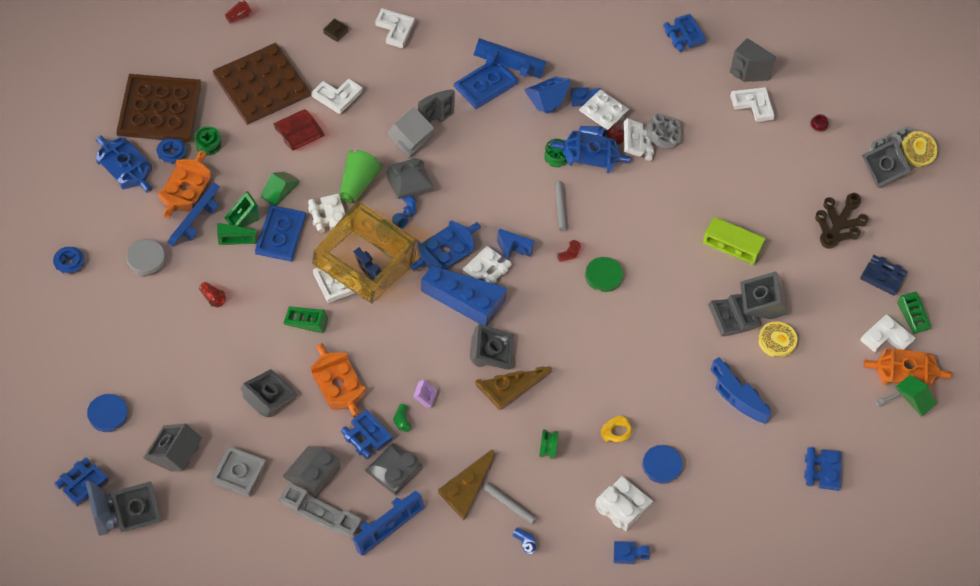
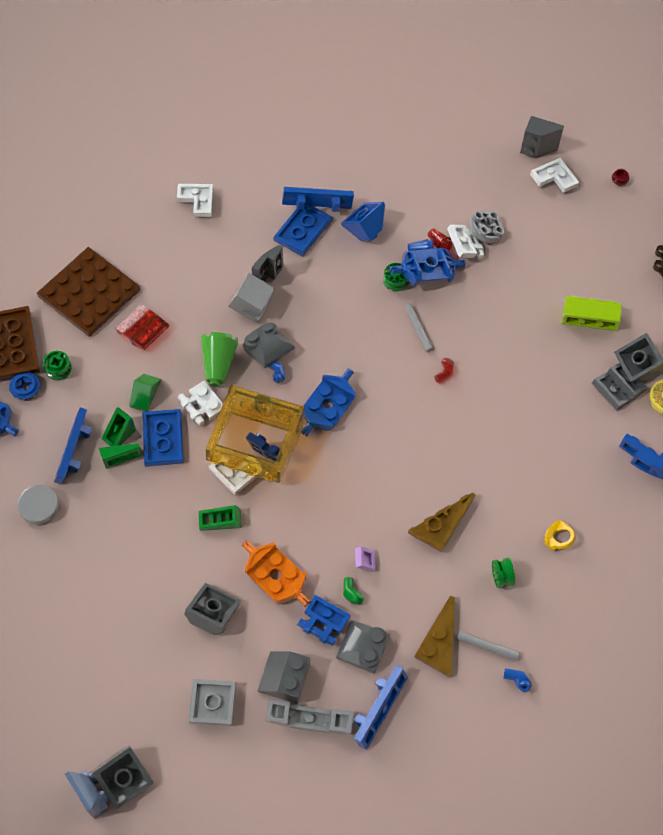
camera: 15 degrees left, 5 degrees up
blue plate [54,457,109,506] -> none
blue tile [87,394,128,432] -> none
dark grey slope [144,423,202,471] -> none
orange plate [158,151,211,219] -> none
clear red cone [199,282,226,308] -> none
clear red cone [224,0,252,23] -> none
white plate [312,79,363,114] -> none
dark brown plate [323,18,348,42] -> none
blue hinge [392,213,409,229] -> none
blue wedge [421,266,507,326] -> none
white plate [462,246,512,284] -> none
dark grey slope [470,324,514,370] -> none
blue slope [497,228,534,260] -> none
blue plate [571,87,602,107] -> none
white hinge [579,89,629,130] -> none
green tile [585,257,623,292] -> none
white plate [595,476,653,531] -> none
blue plate [614,541,649,564] -> none
blue tile [642,445,683,484] -> none
blue plate [663,14,706,52] -> none

